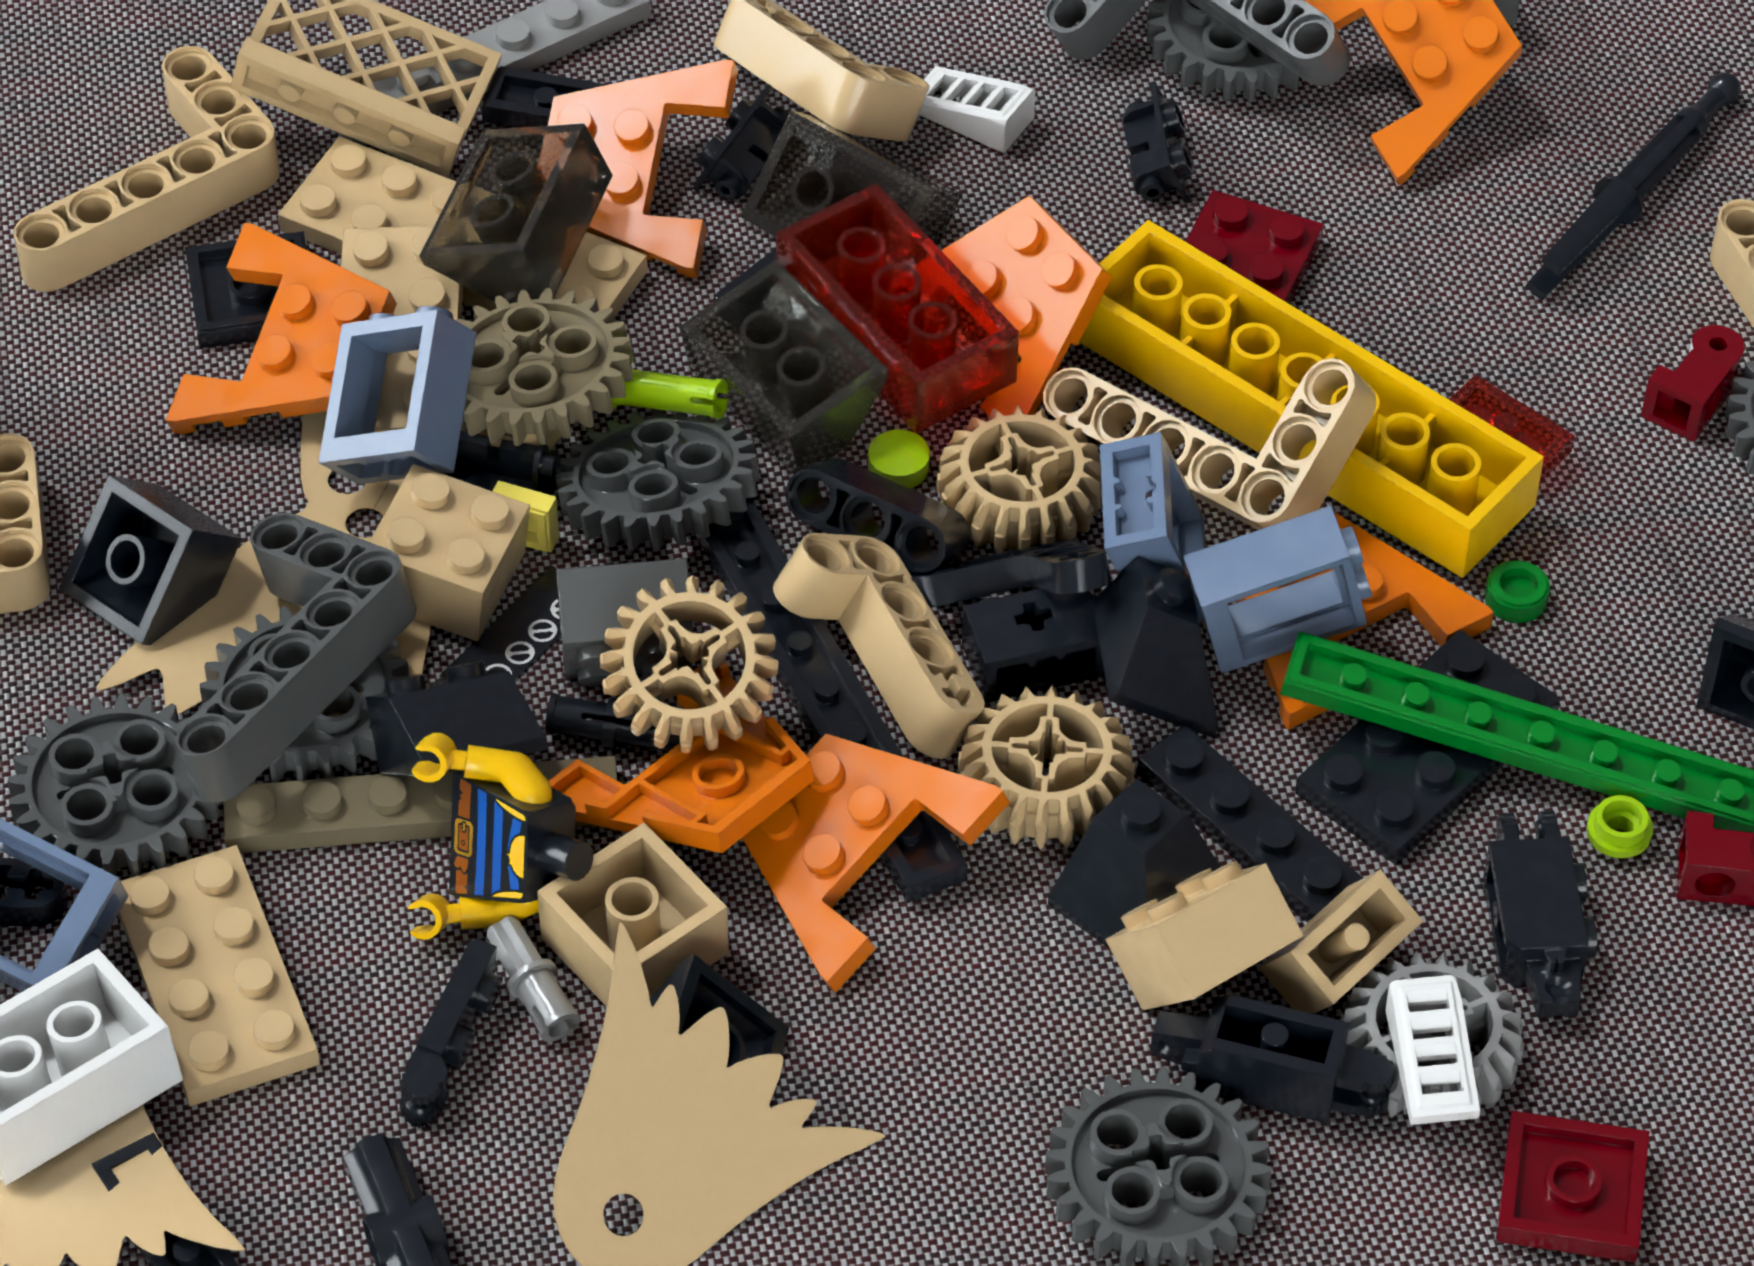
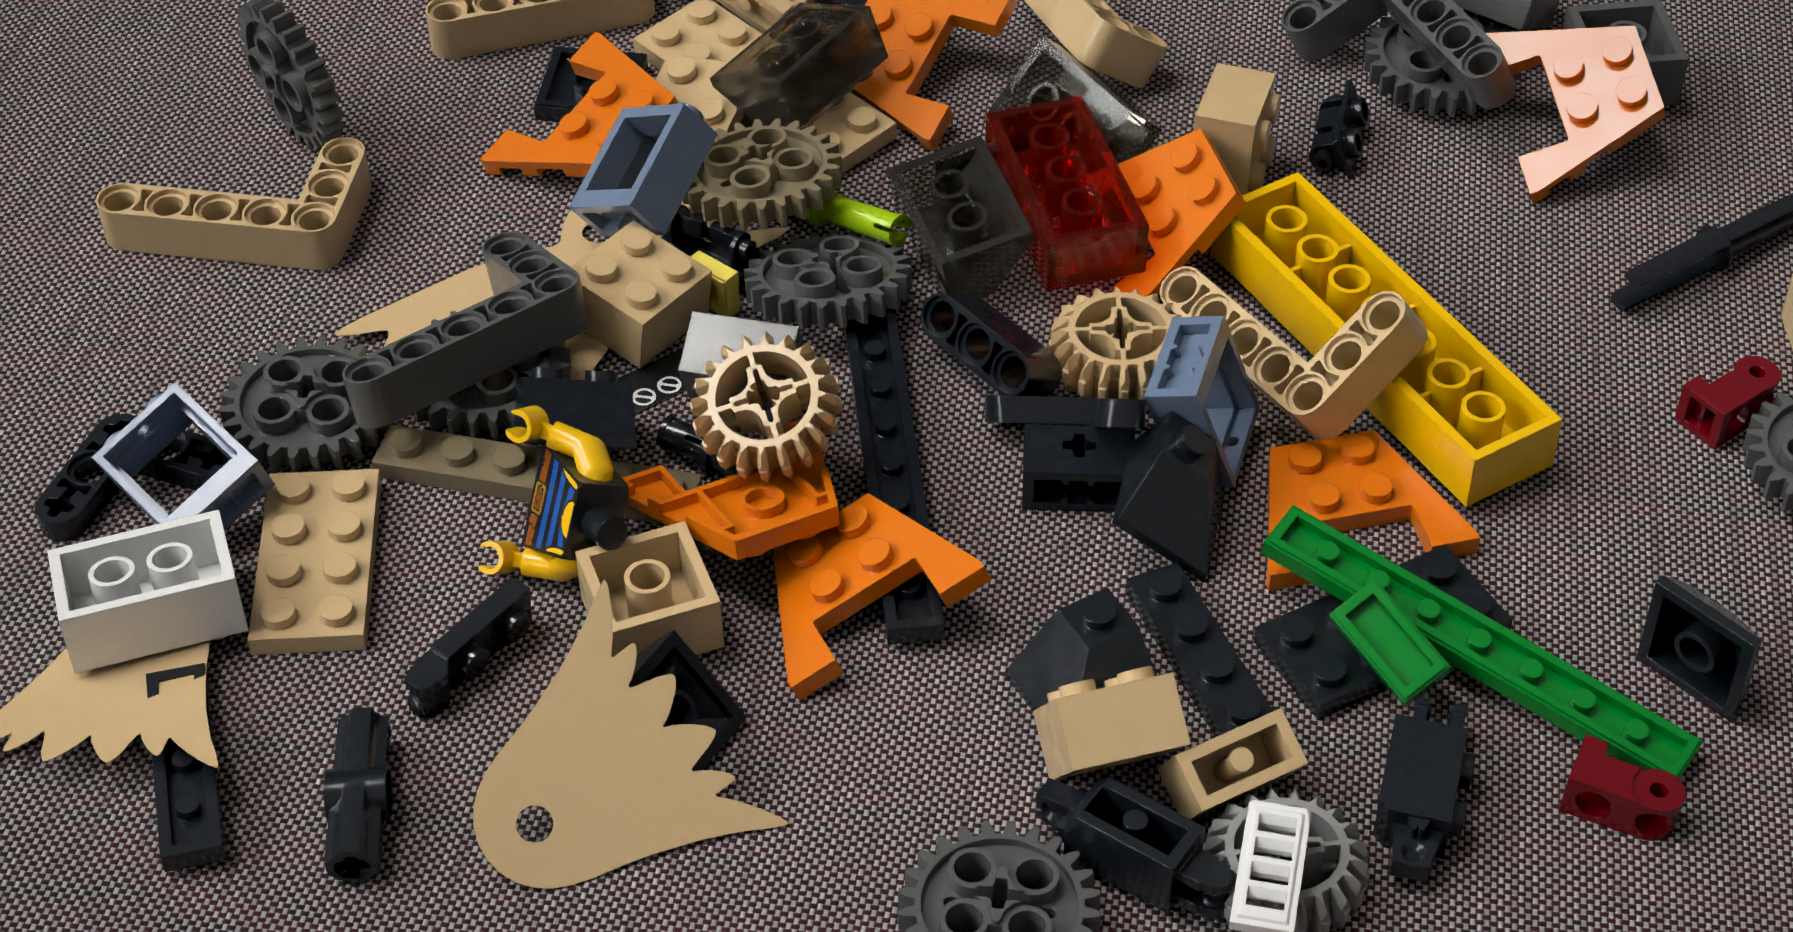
camera: 20 degrees right, 5 degrees down
black slope [59,475,242,645] -> none
light grey axle [487,916,580,1042] -> none
black hinge [692,85,792,200] -> none
tan beam [773,533,985,759] -> none
lime tile [868,429,930,489] -> none
white slope [919,66,1035,153] -> none
tan gear [958,685,1135,851] -> none
sand blue window [1183,506,1372,674] -> none
dark red plate [1185,190,1324,304] -> none
clear red plate [1449,374,1575,482] -> none
green tile [1485,560,1550,623] -> none
lime plate [1586,795,1653,858] -> none
none -> tan brick [1193,63,1281,195]
none -> green tile [1329,578,1451,708]

